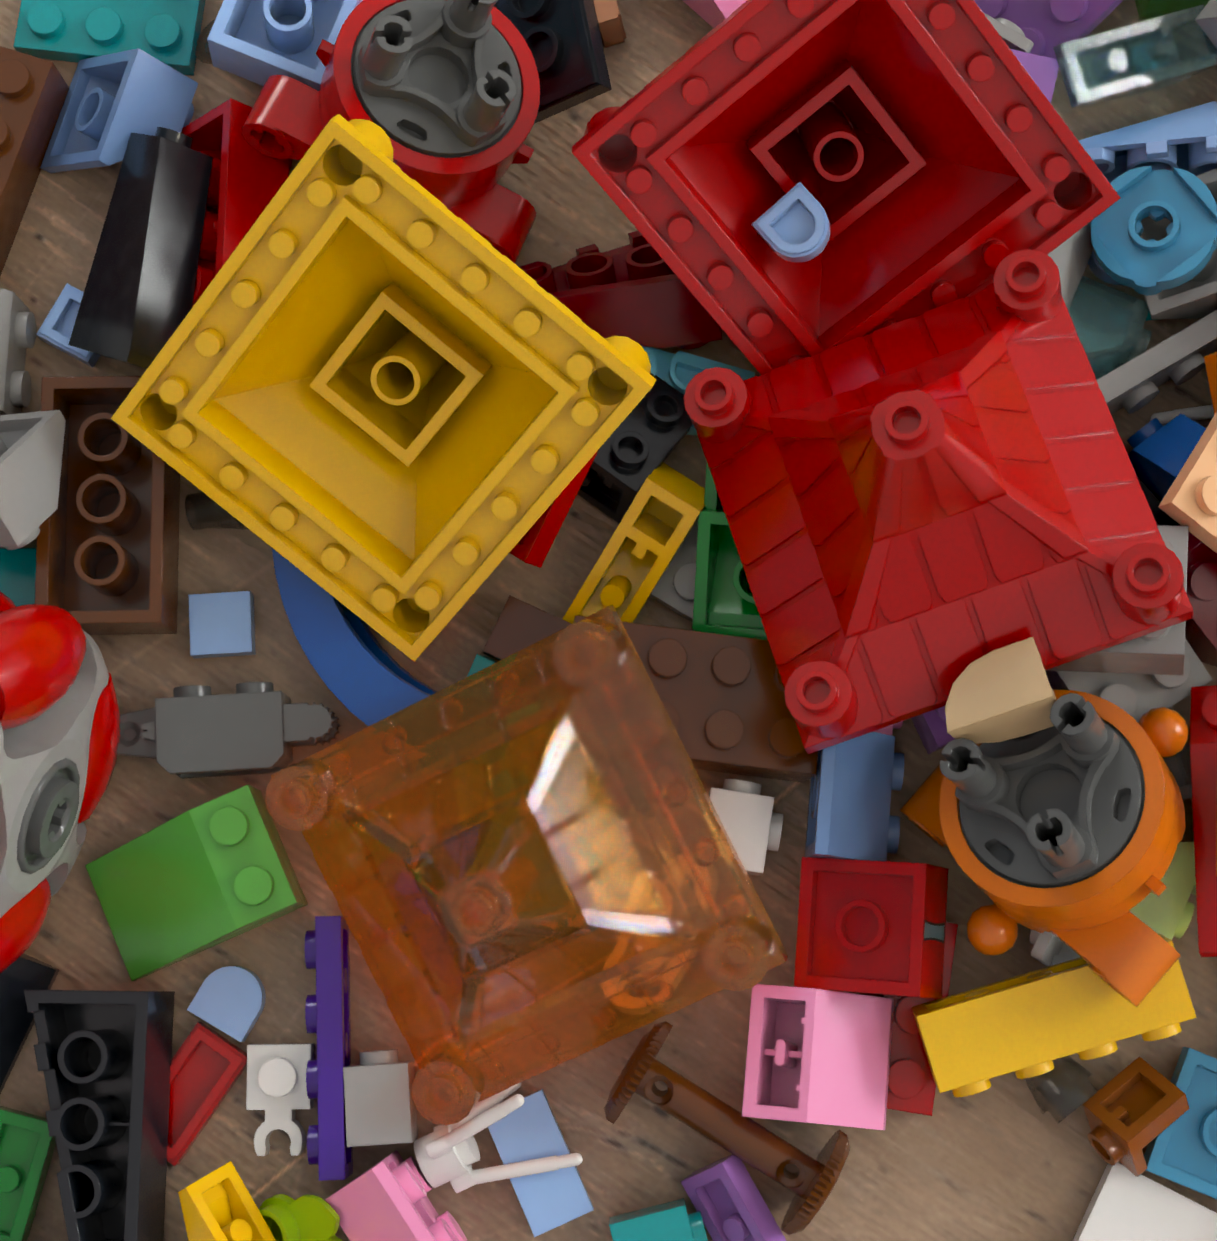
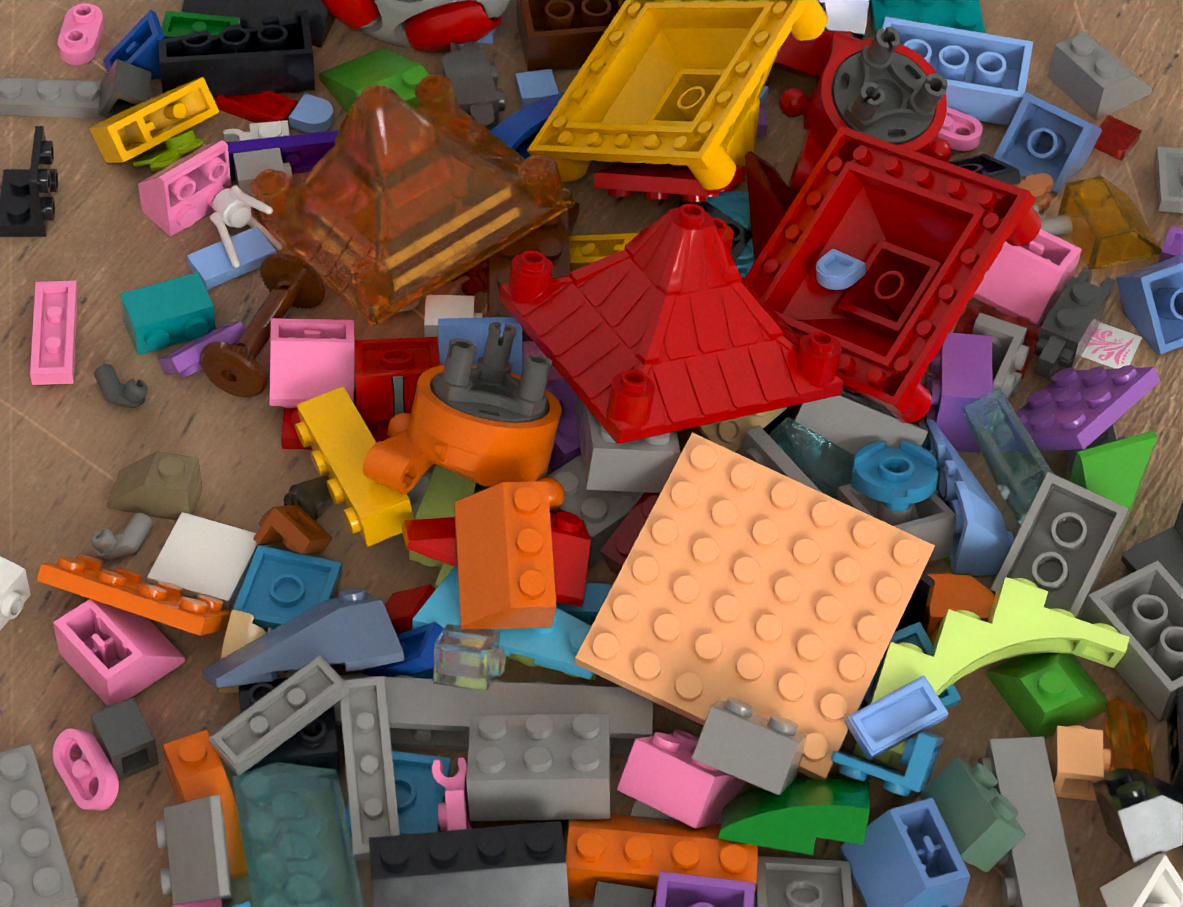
camera: 75 degrees right, 30 degrees down
tan brick [945,637,1057,744] -> none

